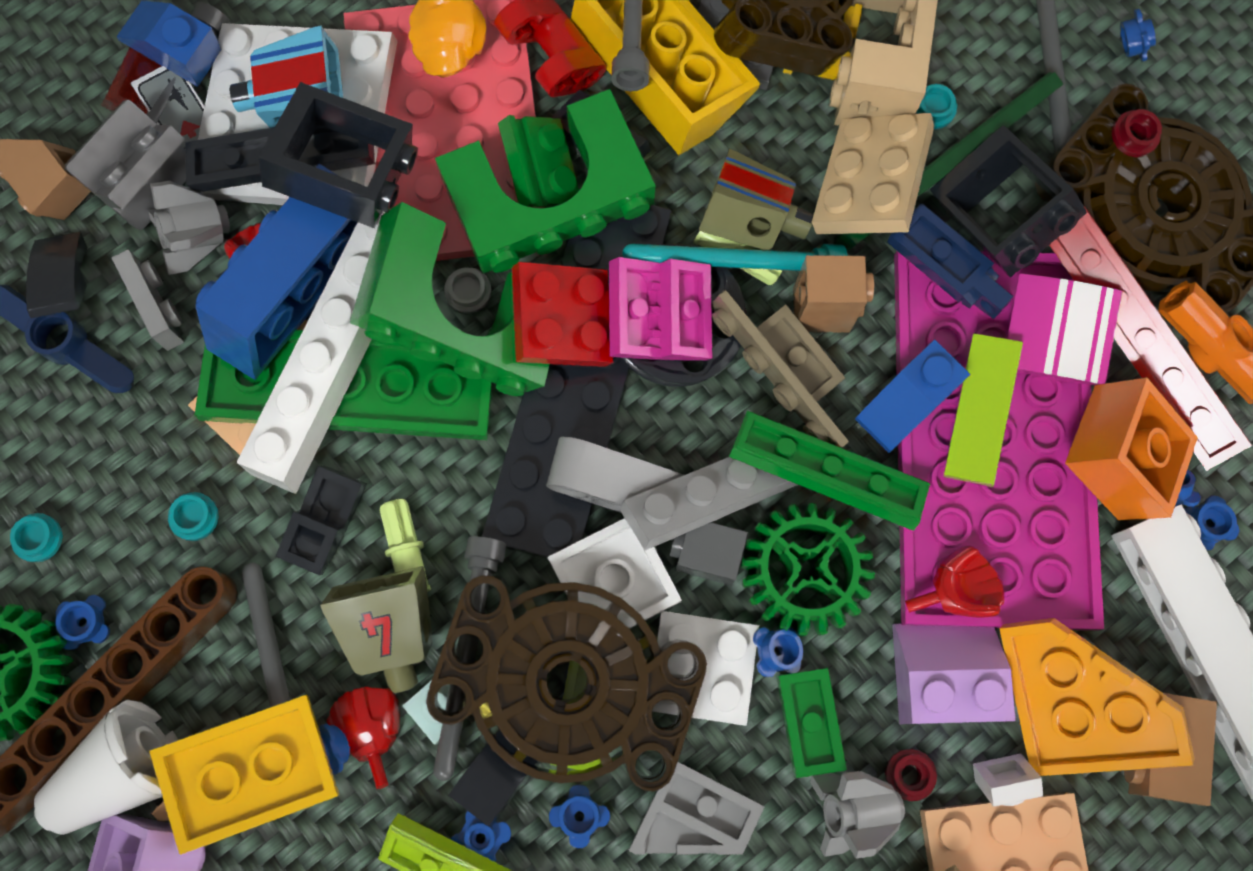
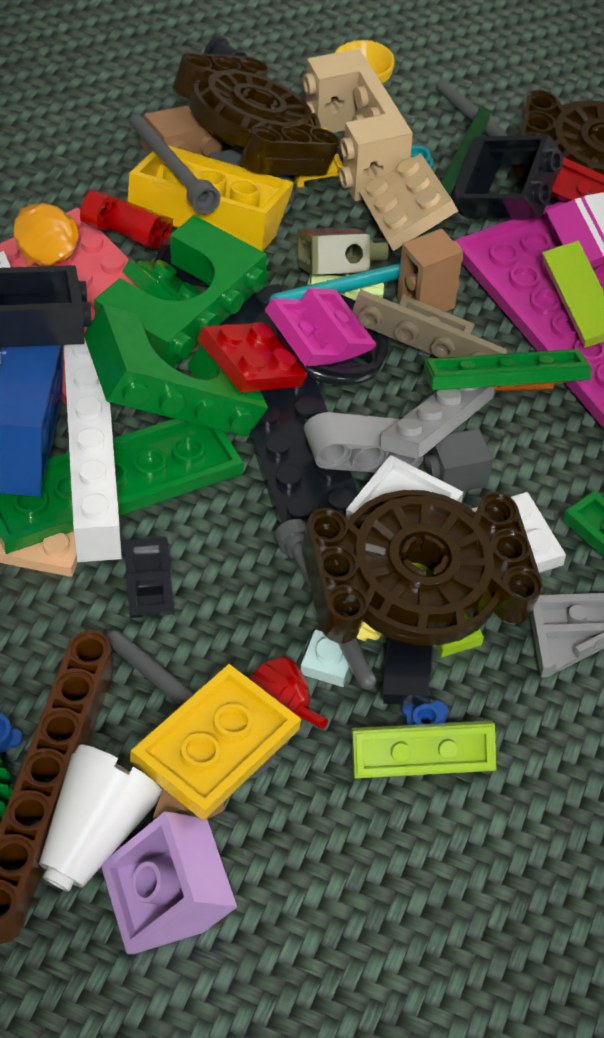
camera: 30 degrees left, 25 degrees down
teal plate [168,492,219,541] -> none
olive torso [320,566,433,693] -> none
yellowish green axle [380,499,431,592] -> none
blue plate [549,785,610,848] -> none
green gear [740,503,875,637] -> none
blue plate [753,626,803,677] -> none
blue slope [855,340,970,453] -> none
dark blue hinge [887,204,1013,319] -> none
dark red plate [1112,109,1162,157] -> none
blue plate [1120,9,1156,62] -> none

